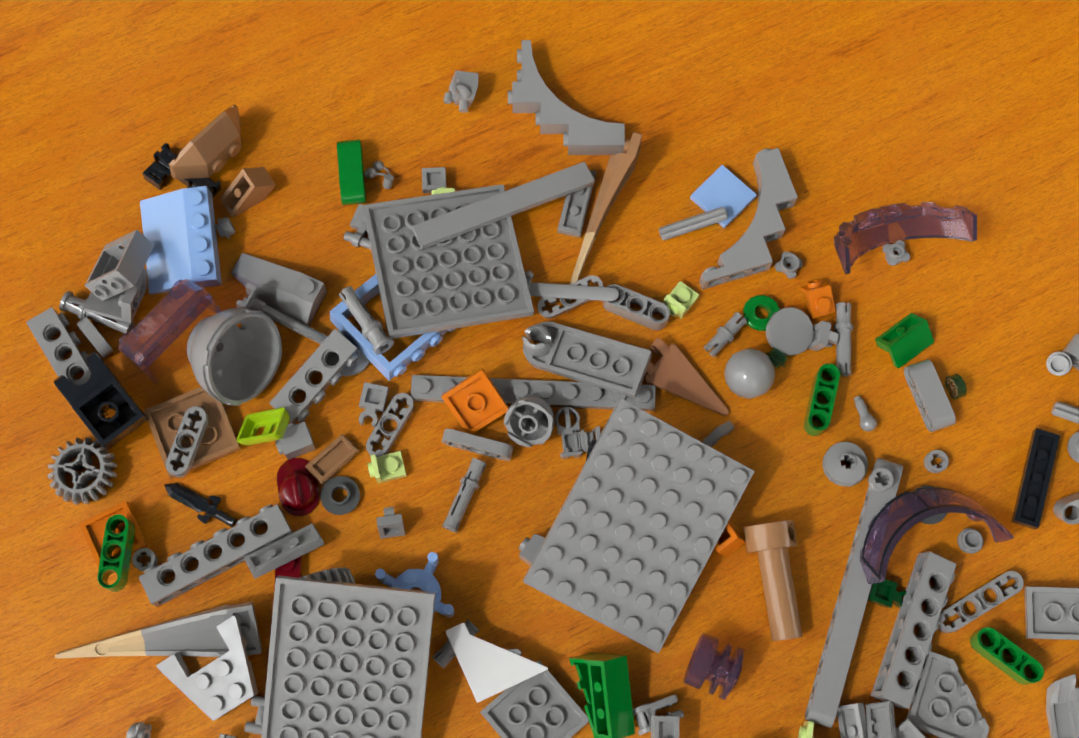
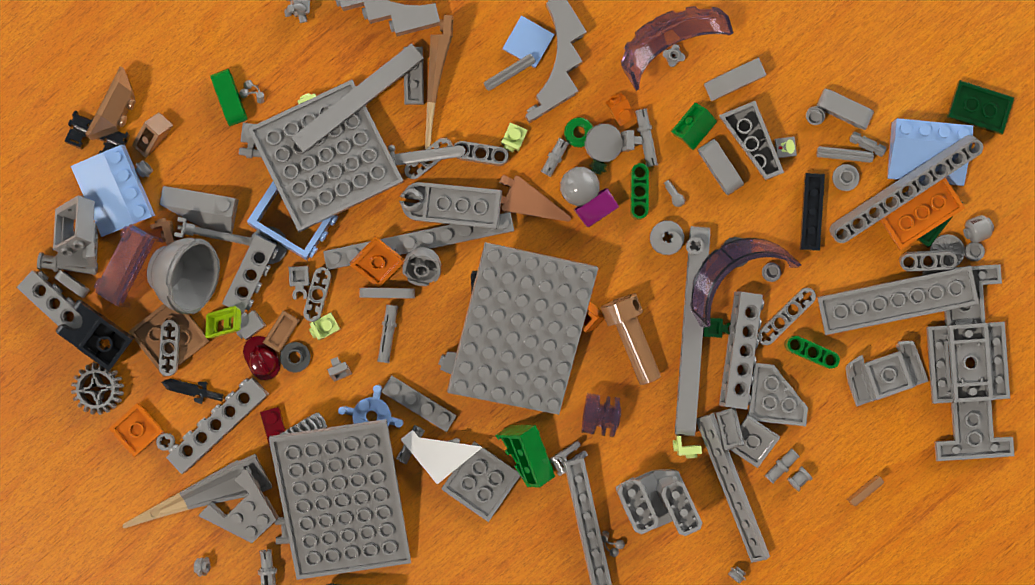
camera: 15 degrees left, 15 degrees up
green beam [97,514,135,592] -> none
light grey tile [244,523,324,579] -> none
light grey pin [339,286,394,355] -> none
light grey plate [422,167,446,193] -> none
light grey piece [555,407,600,459] -> none
light grey tile [703,420,735,447] -> none
light grey plate [775,252,803,279] -> none
light grey bush [924,450,949,473] -> none
clear green tile [945,374,967,399] -> none
none -> medium nougat bracket [150,218,177,245]
none -> light grey plate [382,376,457,432]
none -> magenta piece [573,188,619,227]
none -> light grey slope [704,58,766,102]
none -> light grey wedge [719,101,784,181]
none -> tile [774,137,797,158]

